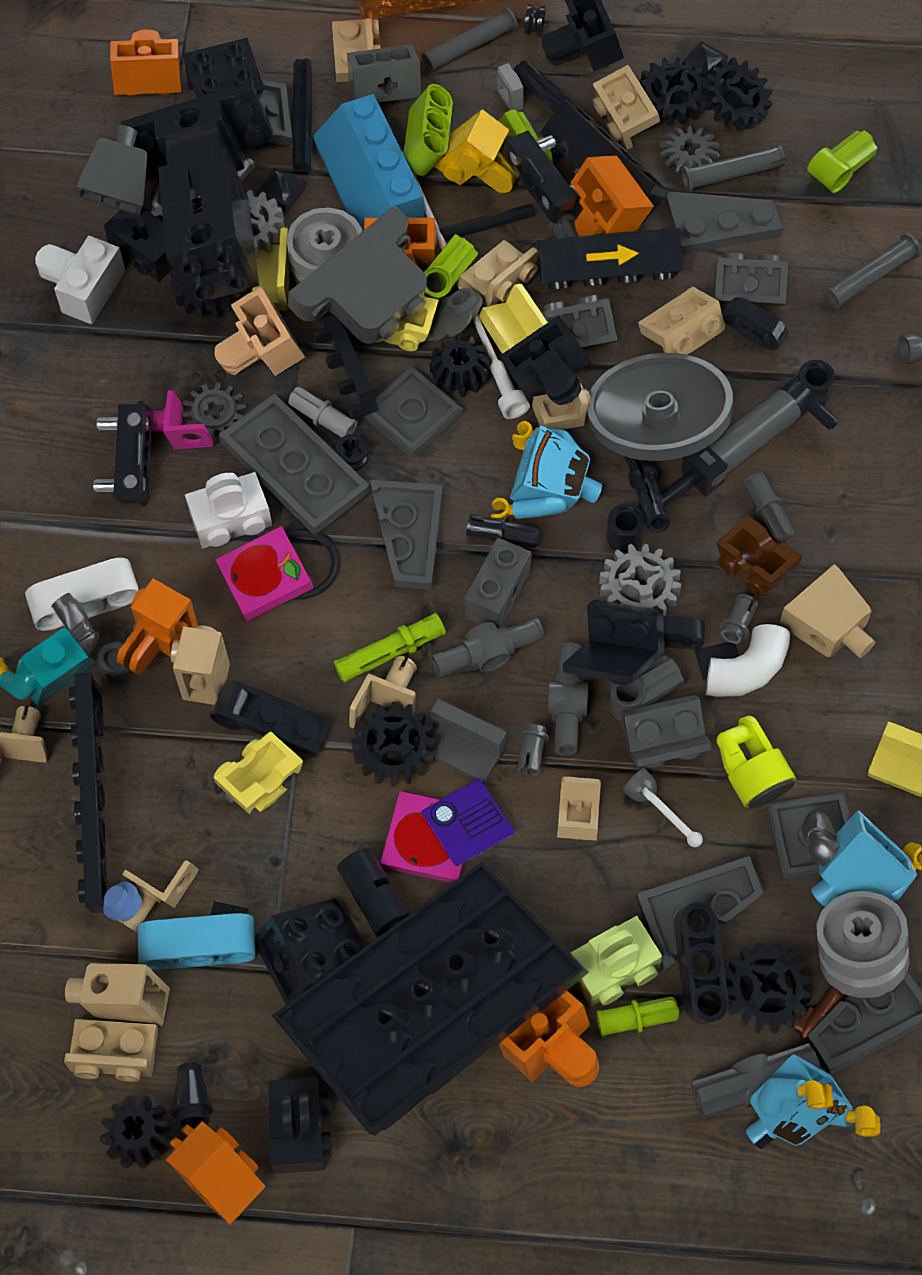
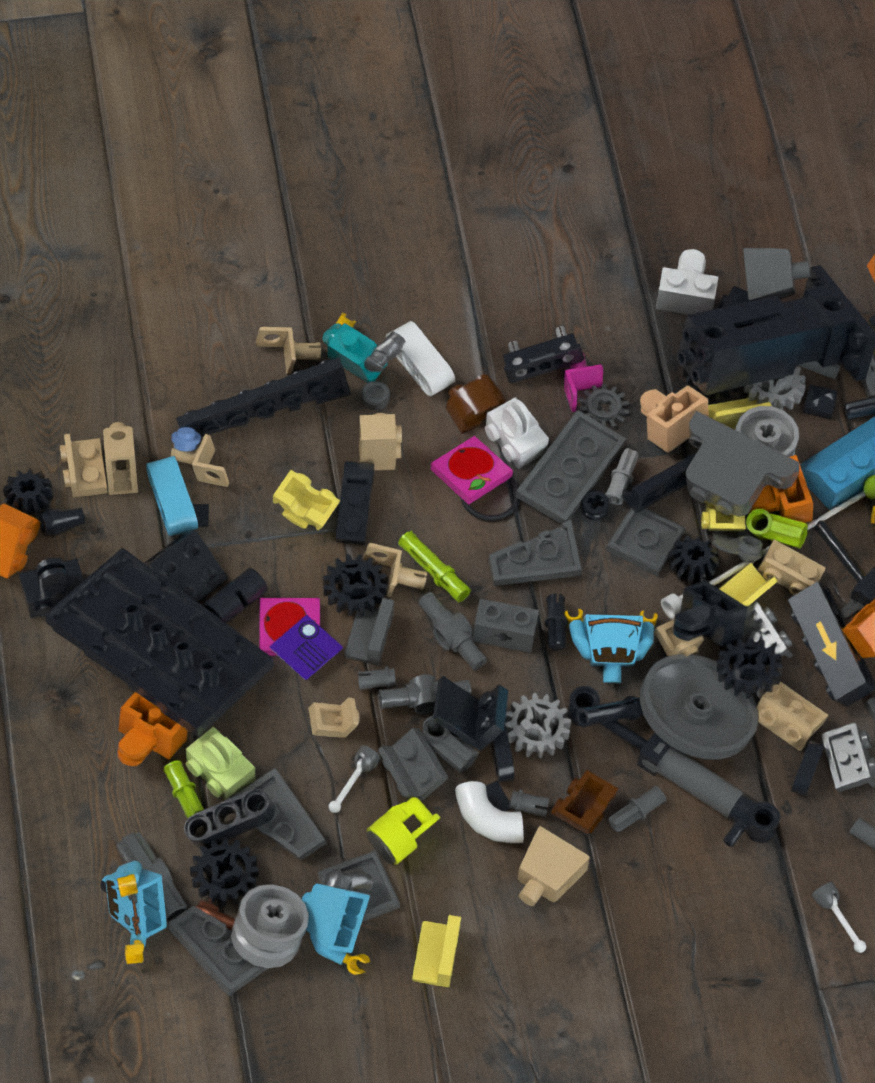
camera: 70 degrees right, 5 degrees down
orange brick [117,578,198,675] -> none
none -> reddish brown cylinder [445,374,507,434]
none -> black gear [717,637,783,699]

